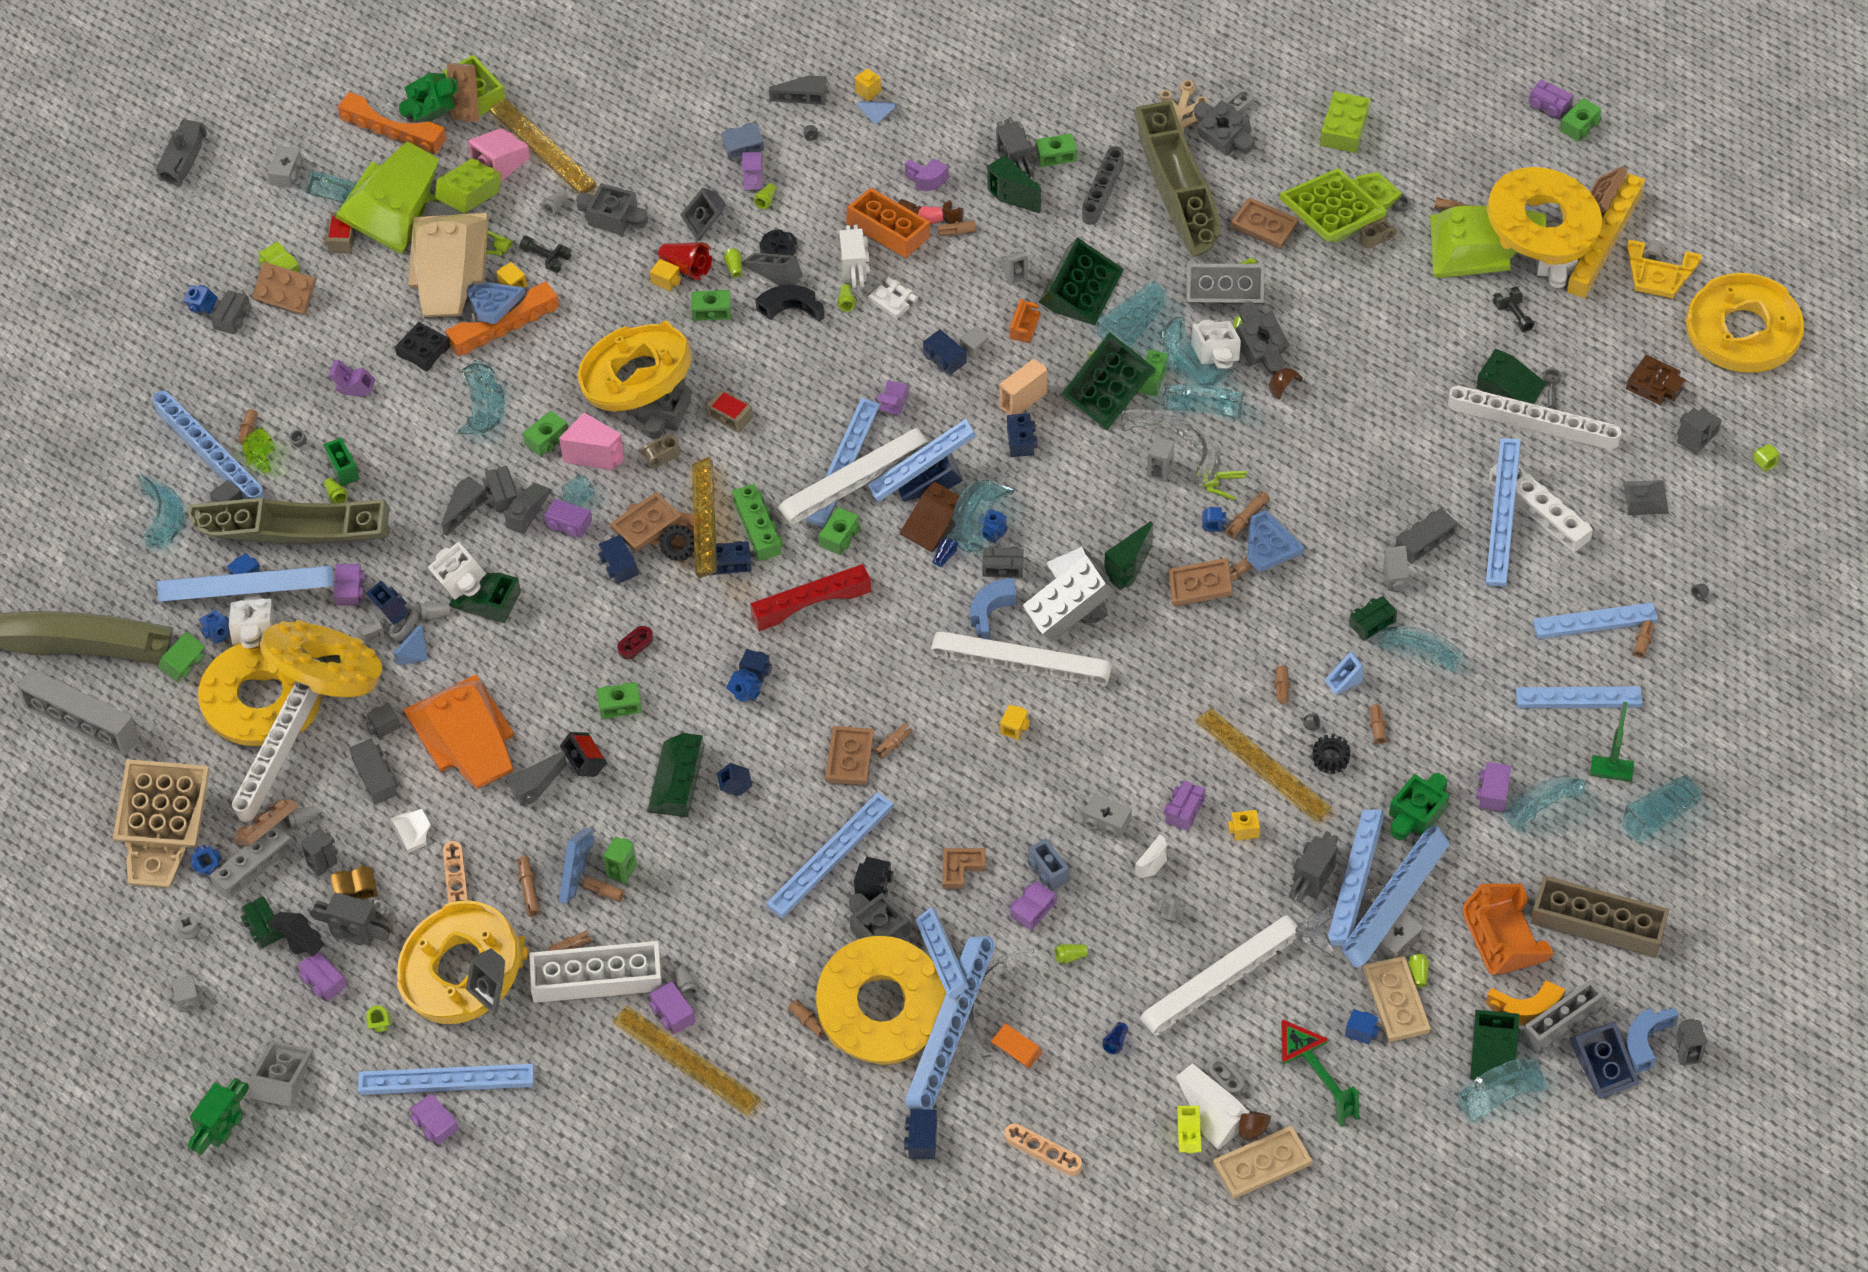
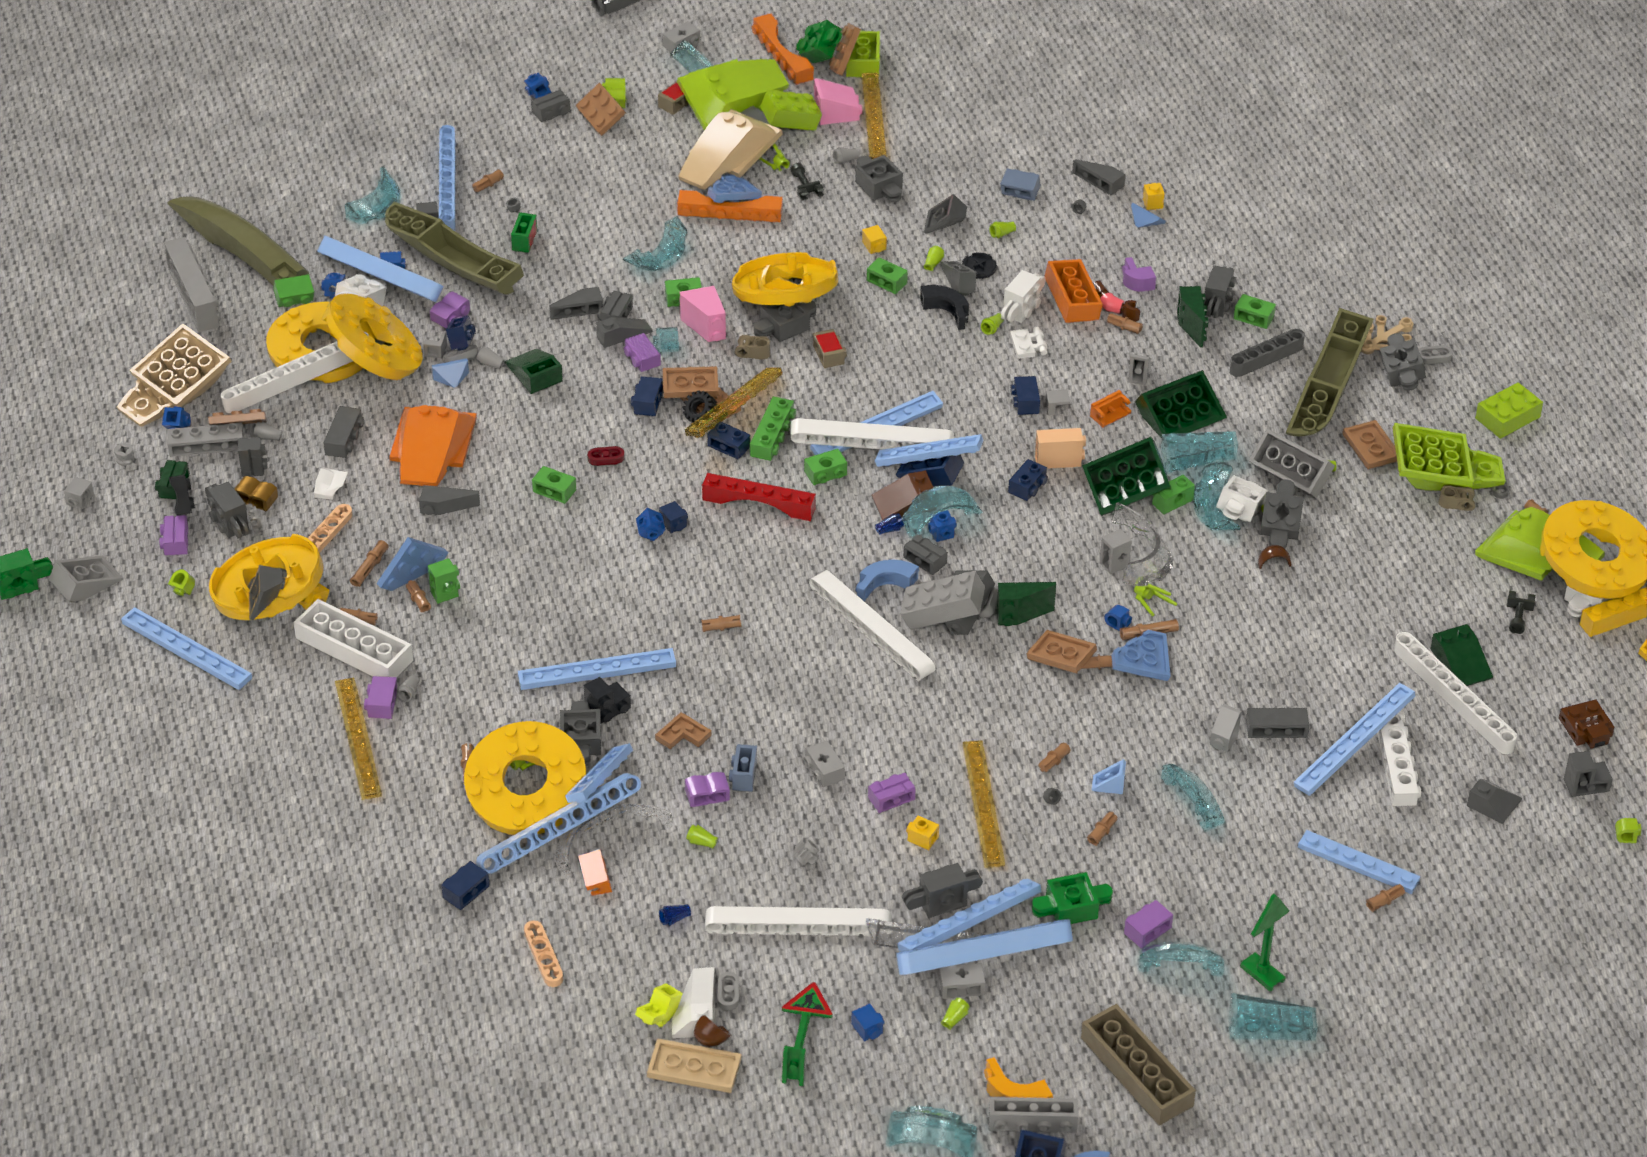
camera: 35 degrees right, 10 degrees down
clear neon green brick [242,427,275,474] -> none
lime cone [324,478,348,503] -> none
medium lavender brick [328,360,375,397] -> none
dark grey brick [366,702,401,738] -> none
black brick [395,322,451,372] -> none
medium lavender brick [410,1094,459,1145] -> none
white brick [428,542,486,599] -> none
yellow brick [496,262,527,288] -> none
black brick [560,732,607,777] -> none
dark green slope [647,733,704,817] -> none
red cone [658,242,712,280] -> none
dark blue brick [717,762,752,796] -> none
medium lavender brick [742,152,763,190] -> none
medium nougat plate [825,726,874,785] -> none
medium lavender brick [877,380,910,415] -> none
yellow brick [1000,704,1031,740] -> none
white slope [1135,835,1168,878] -> none
clear light blue windscreen [1163,384,1245,419] -> none
black tyre [1312,734,1350,774] -> none
dark green brick [1349,596,1397,641] -> none
tan plate [1363,956,1431,1043] -> none
orange windscreen [1463,884,1554,975] -> none
dark green slope [1470,1010,1519,1084] -> none
light blue plate [1516,686,1642,708] -> none
flat silver piece [1543,368,1561,409] -> none
dark grey hinge [1691,583,1709,601] -> none

